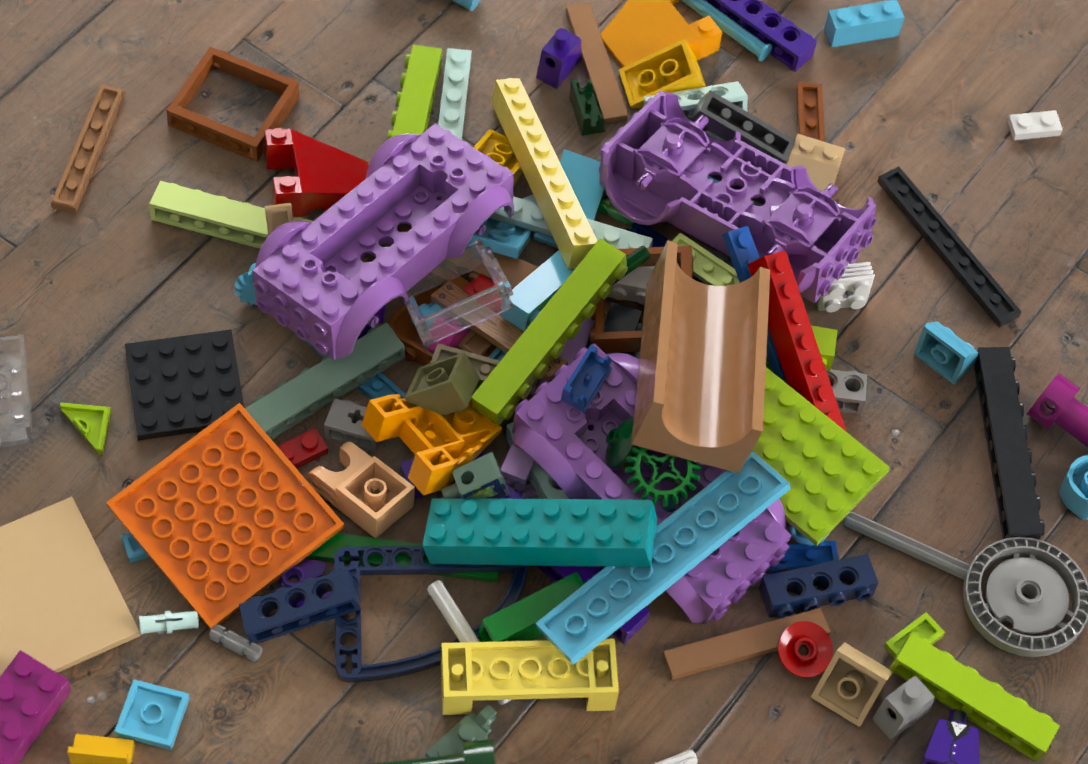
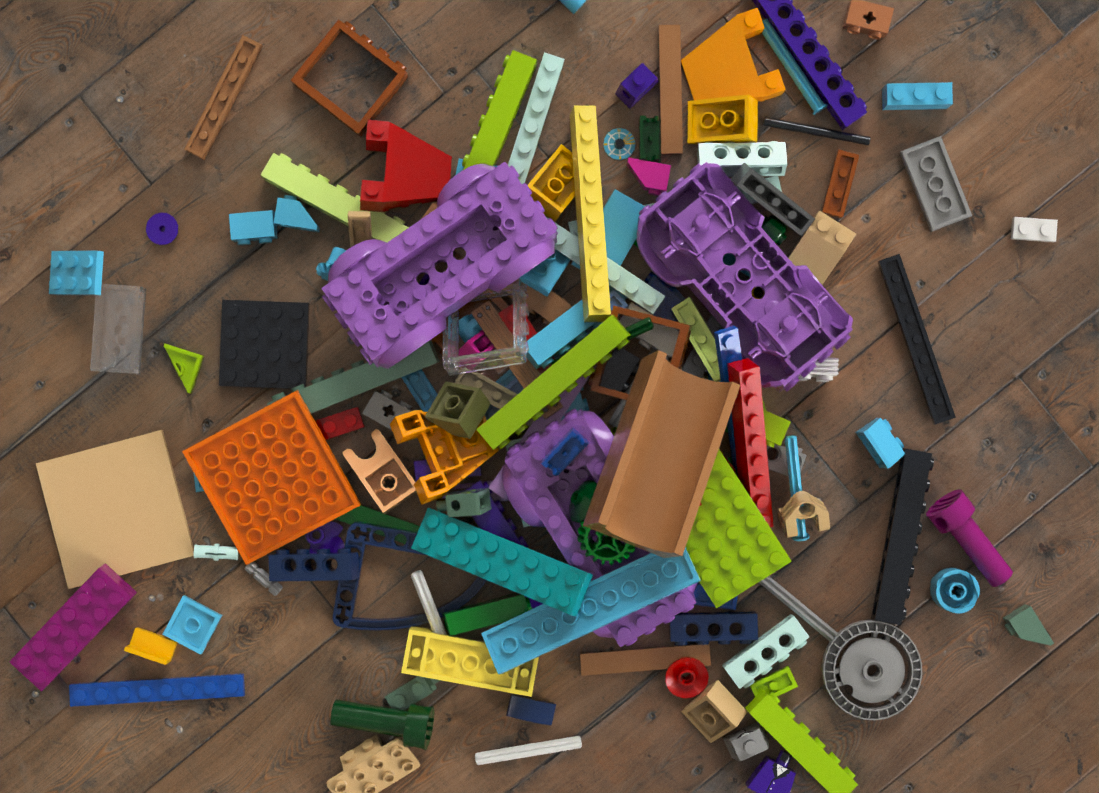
camera: 15 degrees right, 30 degrees up
none -> dark purple piece [146,213,178,245]
none -> medium azure brick [229,210,278,245]
none -> medium azure slope [274,195,320,232]
none -> dark blue slope [506,694,556,726]
none -> medium azure piece [603,128,636,160]
none -> dark pink slope [627,157,671,196]
none -> light aqua brick [722,614,809,689]
none -> black piece [763,117,871,146]
none -> tan piece [777,491,830,538]
none -> medium azure axle [785,435,810,541]
none -> light grey tile [899,136,972,232]

